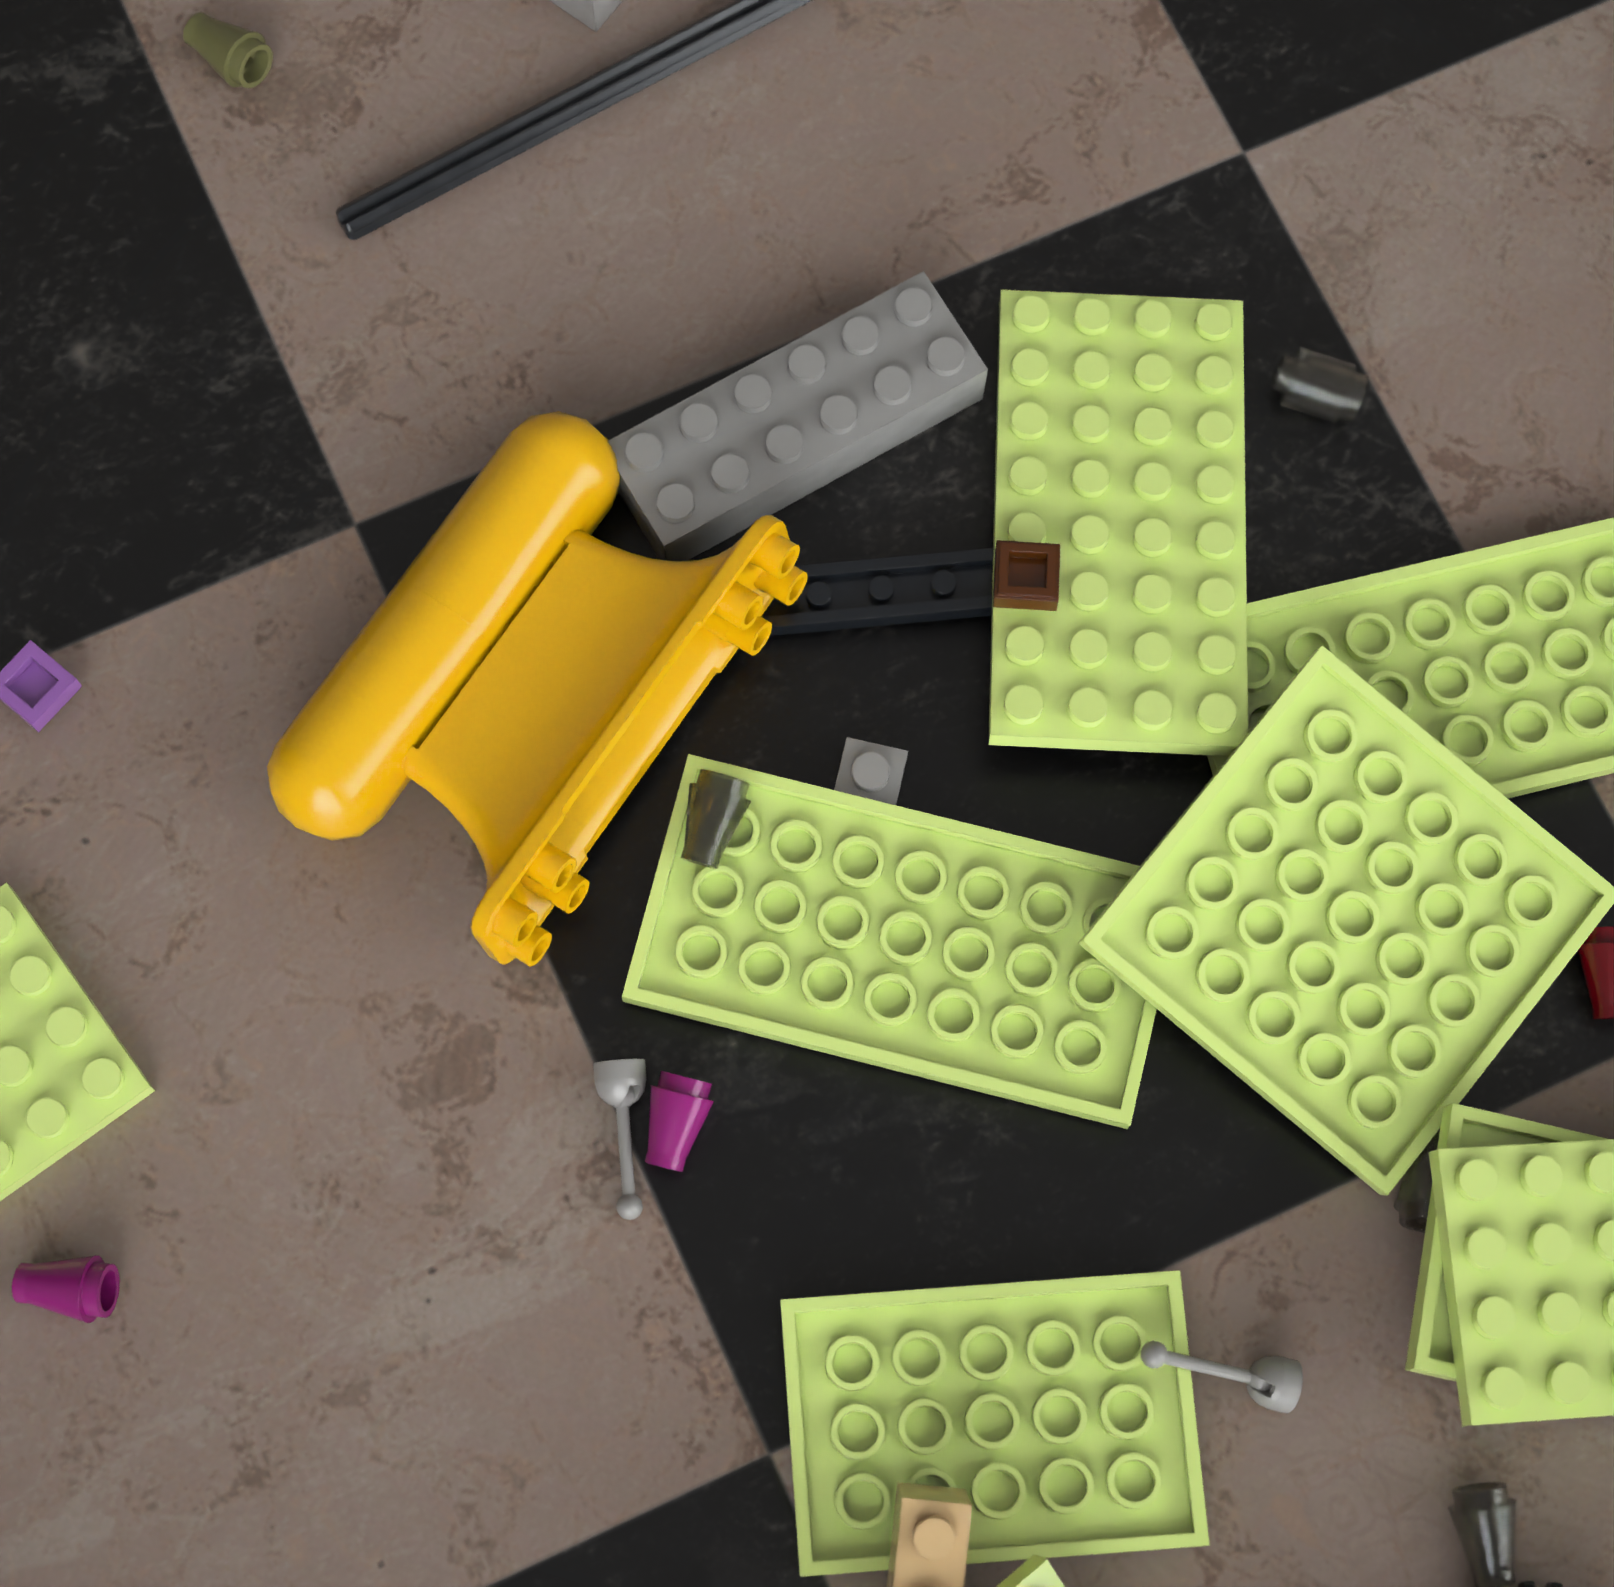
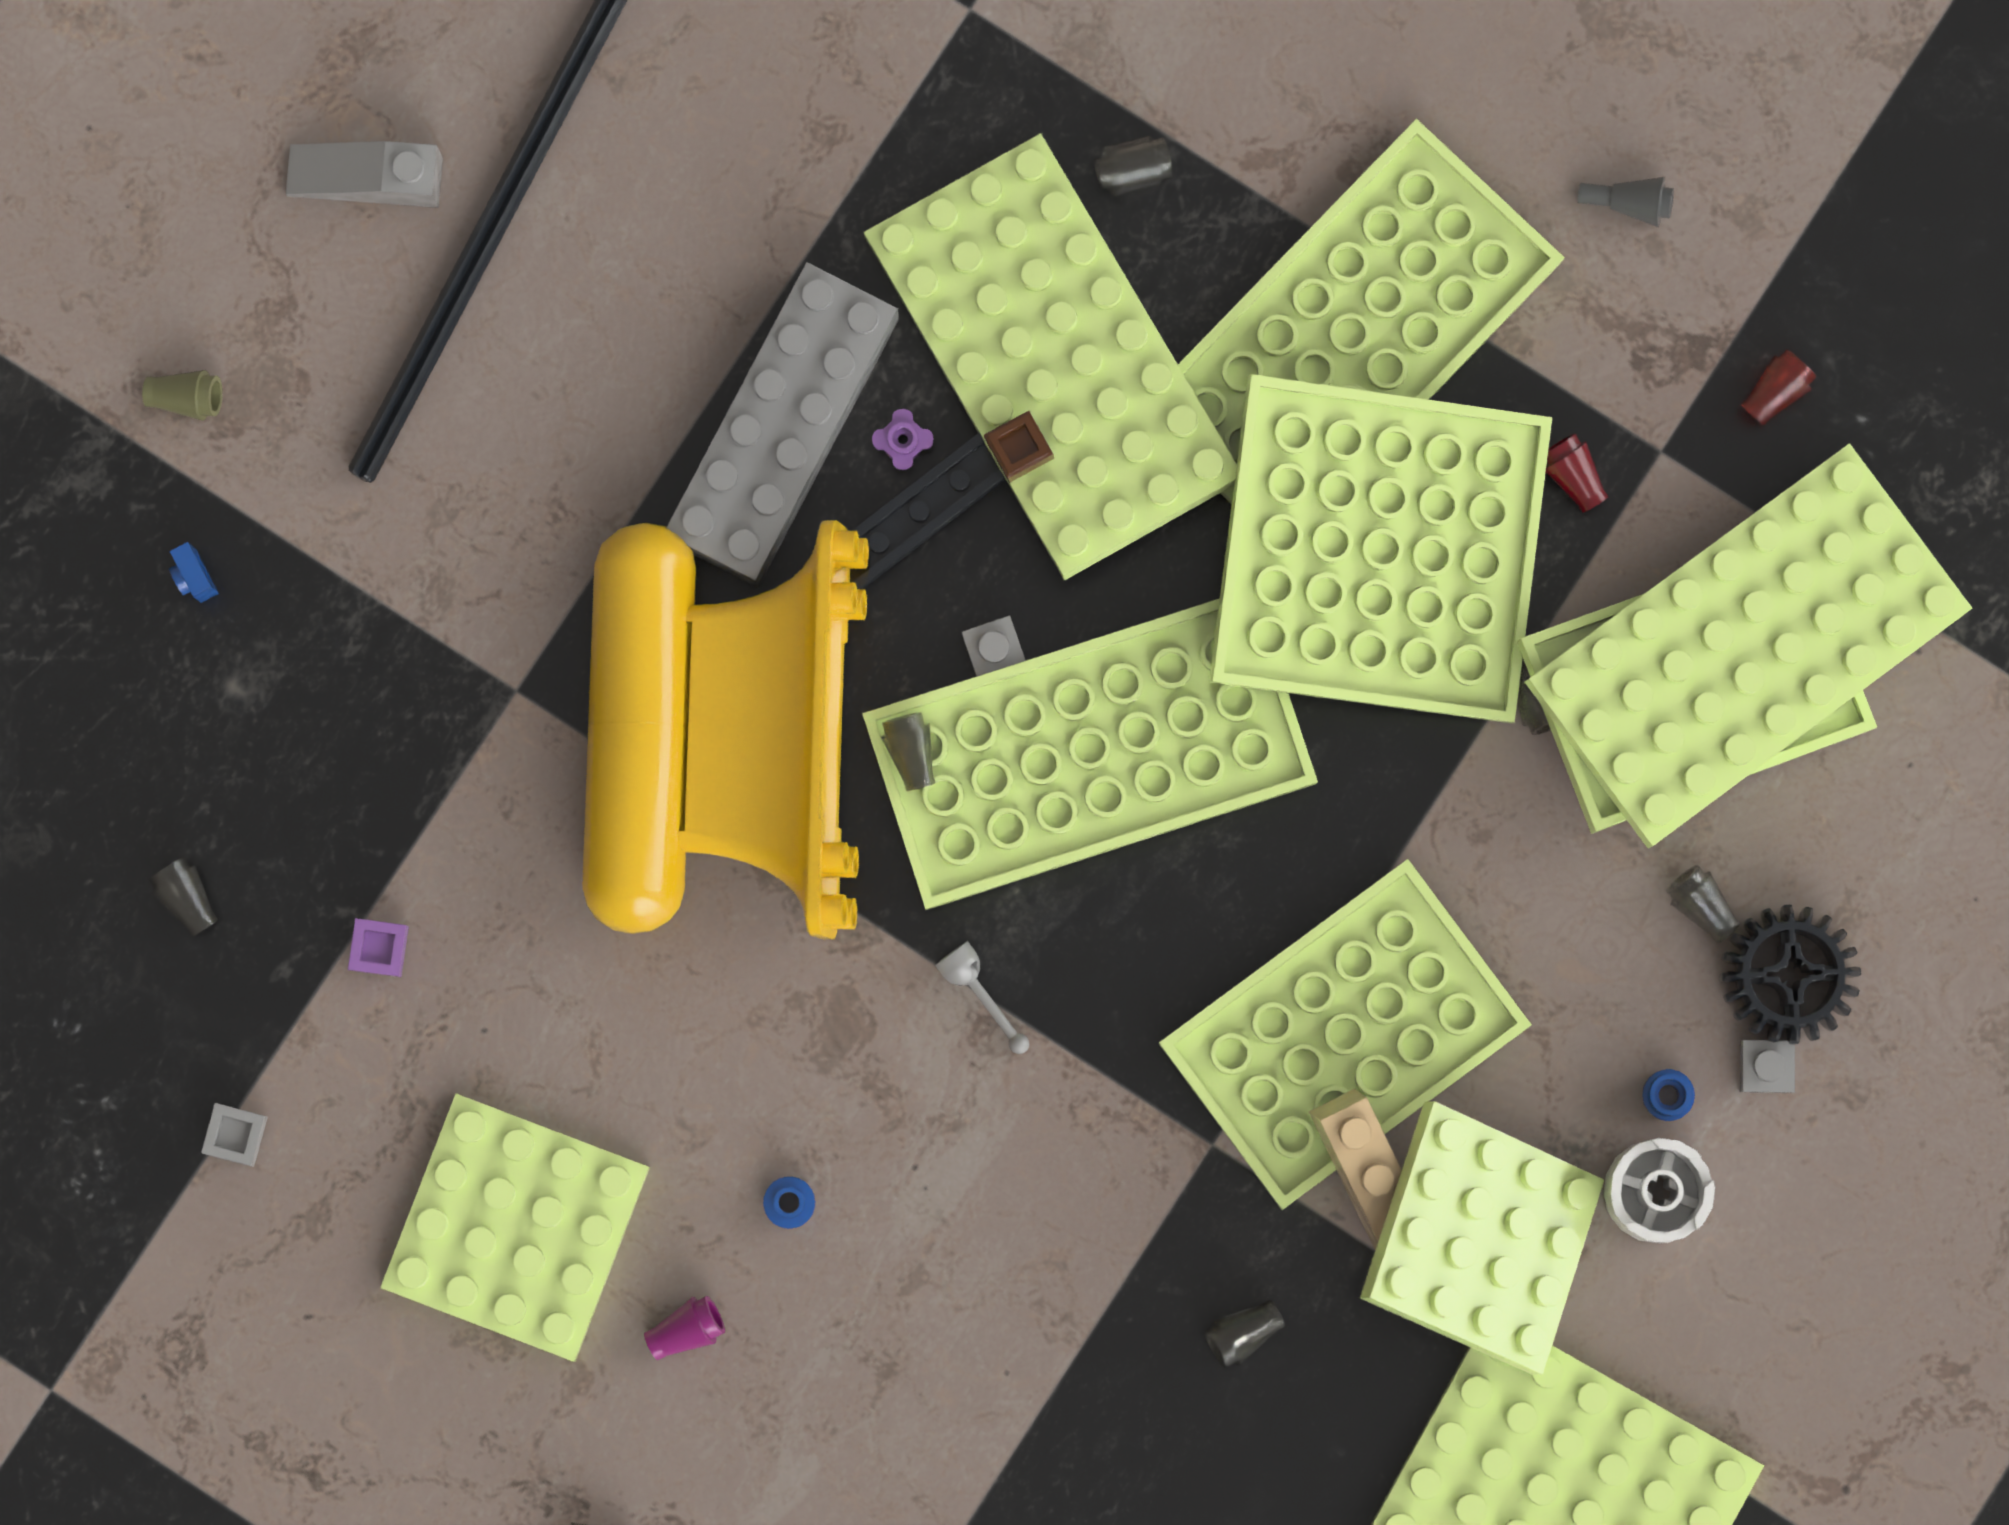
camera: 30 degrees left, 10 degrees up
magenta cone [645,1071,714,1172] -> none
light grey hinge [1141,1341,1303,1414] -> none
none -> blue plate [169,542,219,603]
none -> blue plate [763,1177,815,1229]
none -> medium lavender plate [872,409,933,470]

